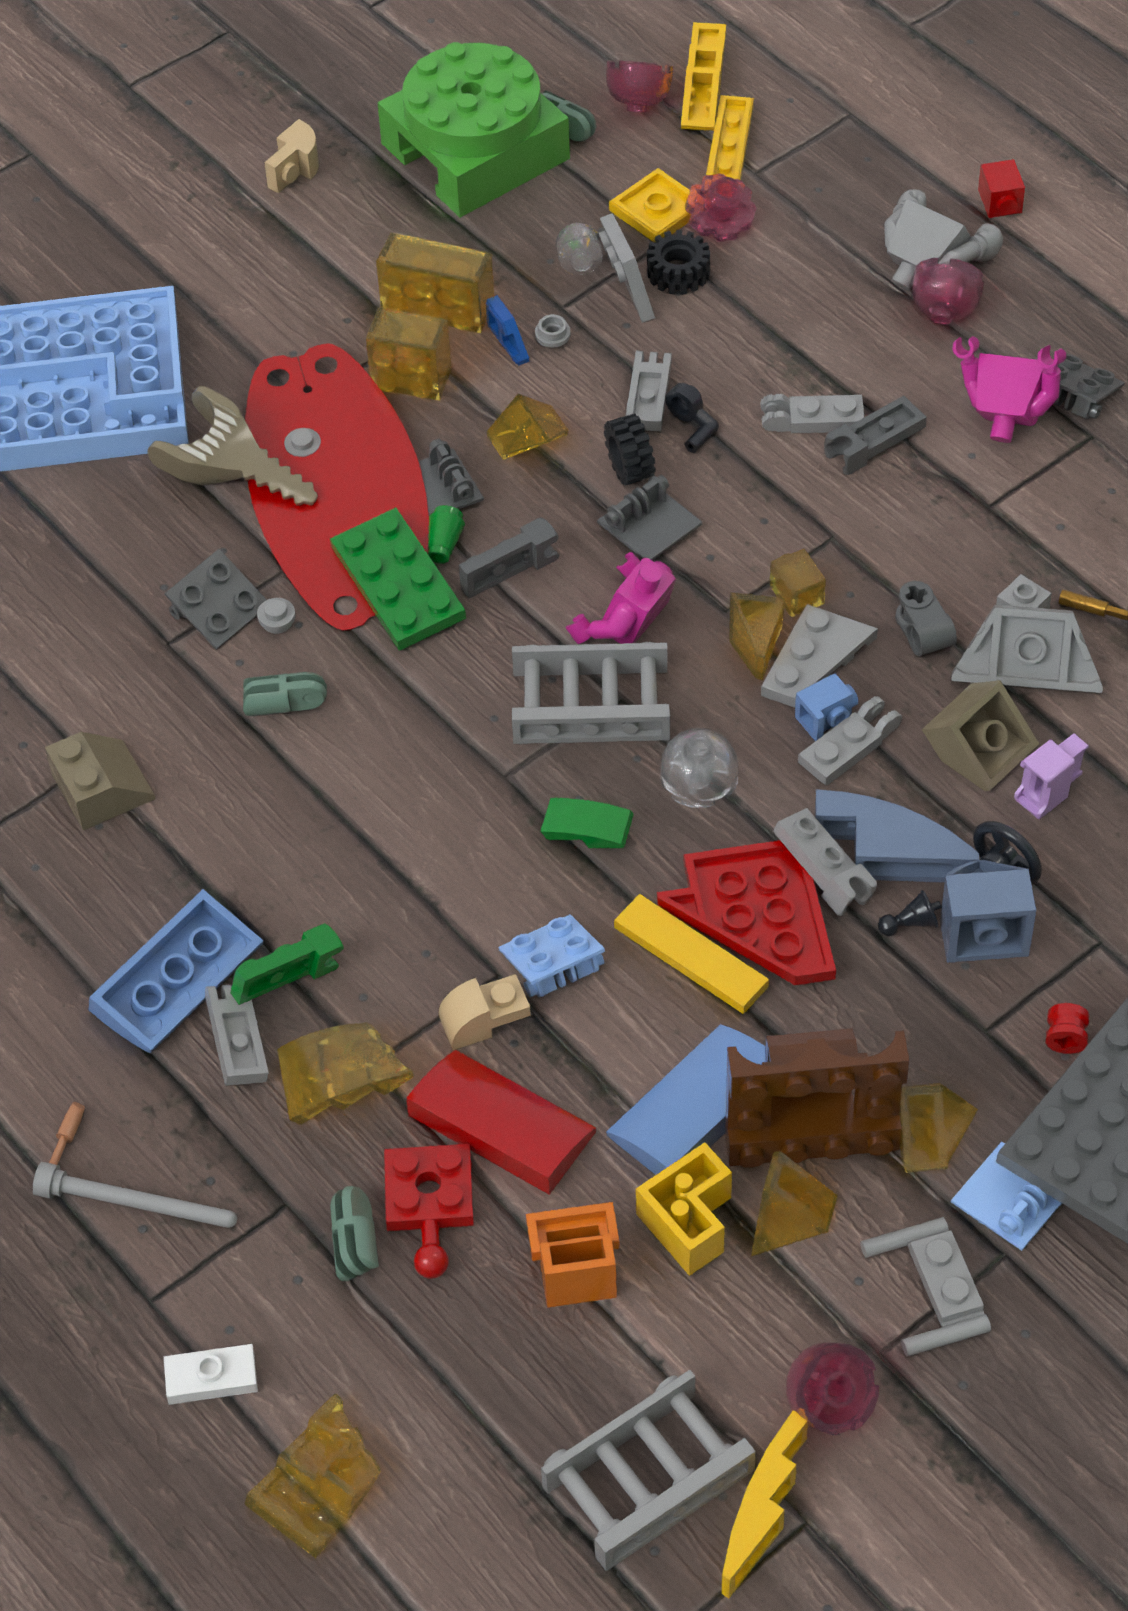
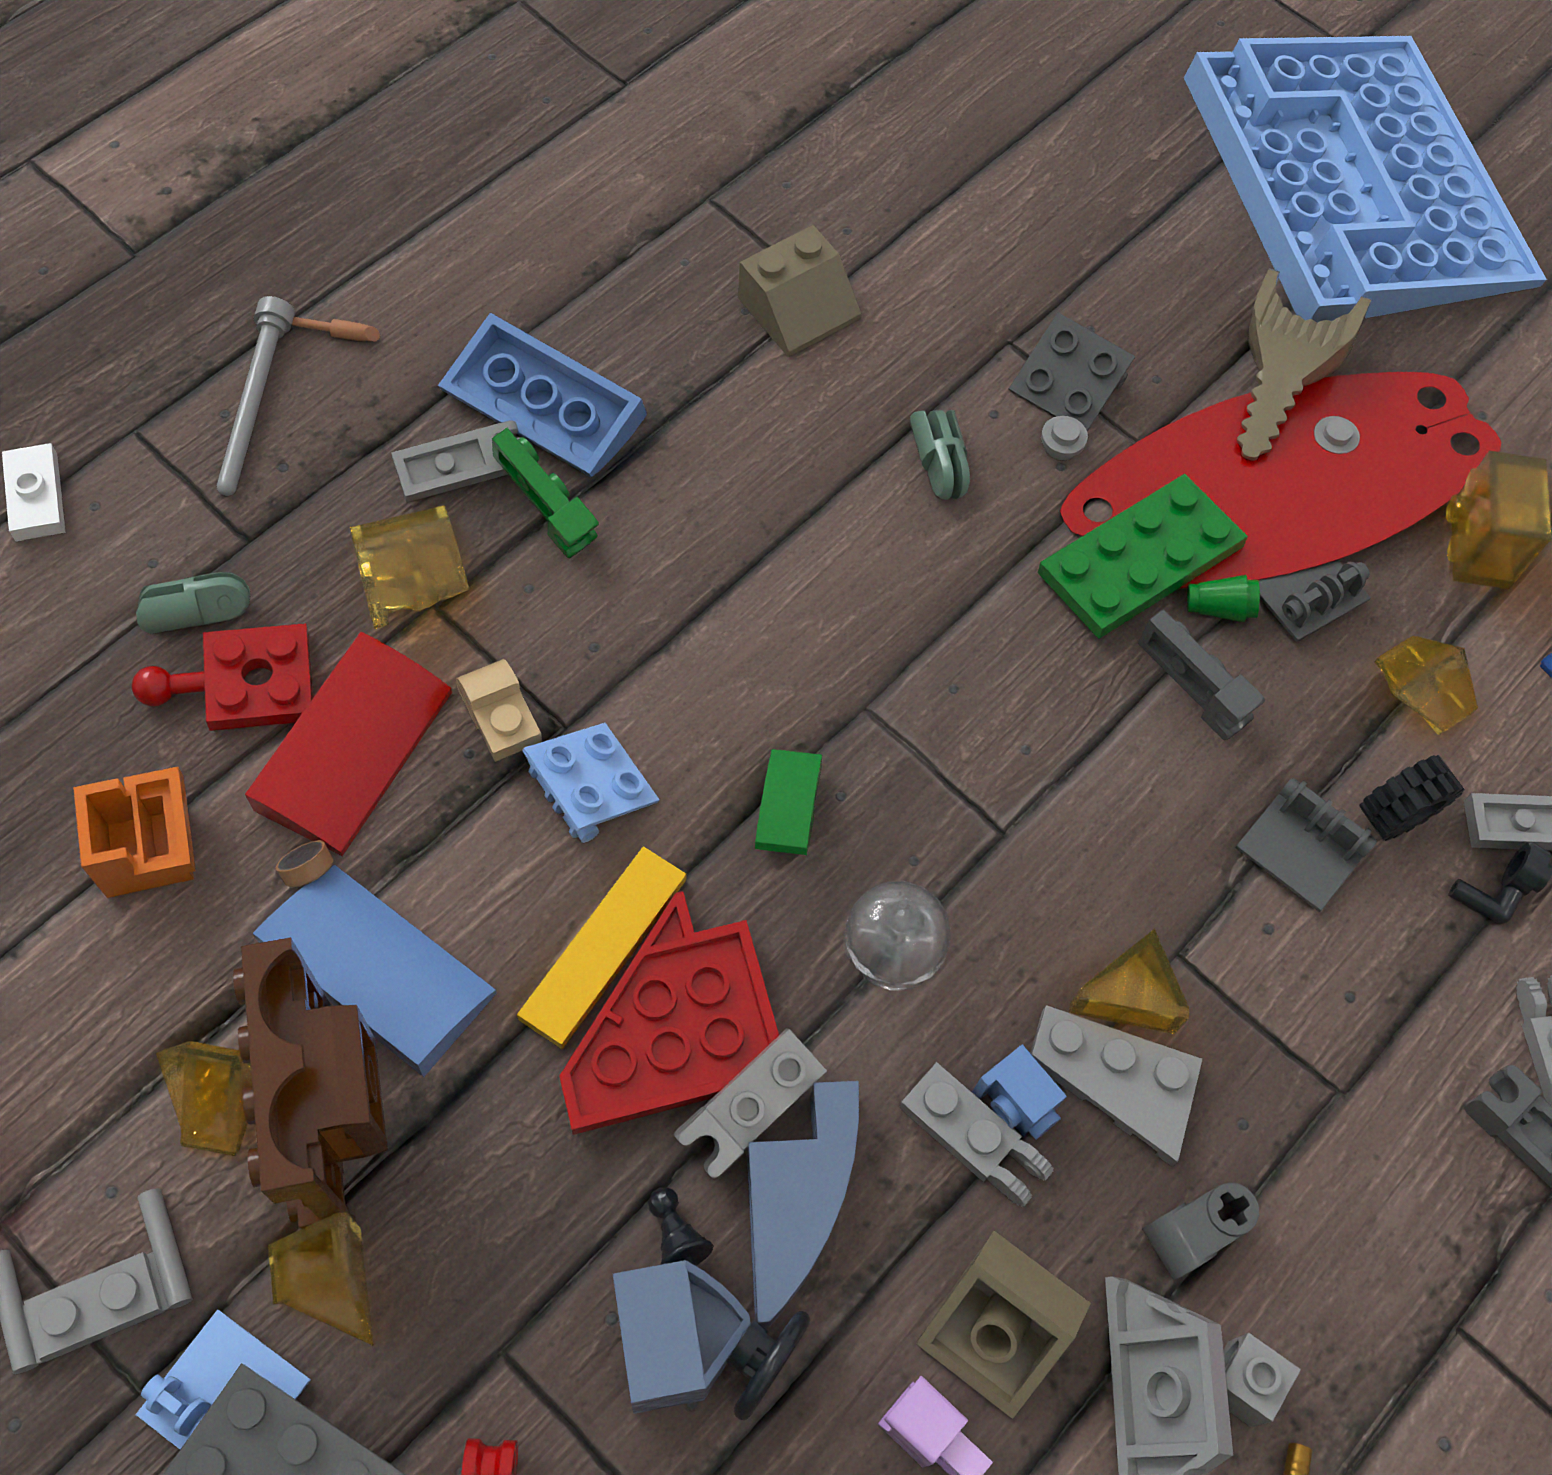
camera: 75 degrees right, 10 degrees up
light grey fence [512,642,670,744] -> none
dark pink torso [565,552,676,644] -> none
yellow brick [636,1142,732,1276] -> none
clear yellow brick [770,548,826,617] -> none
none -> medium nougat tile [276,840,334,887]

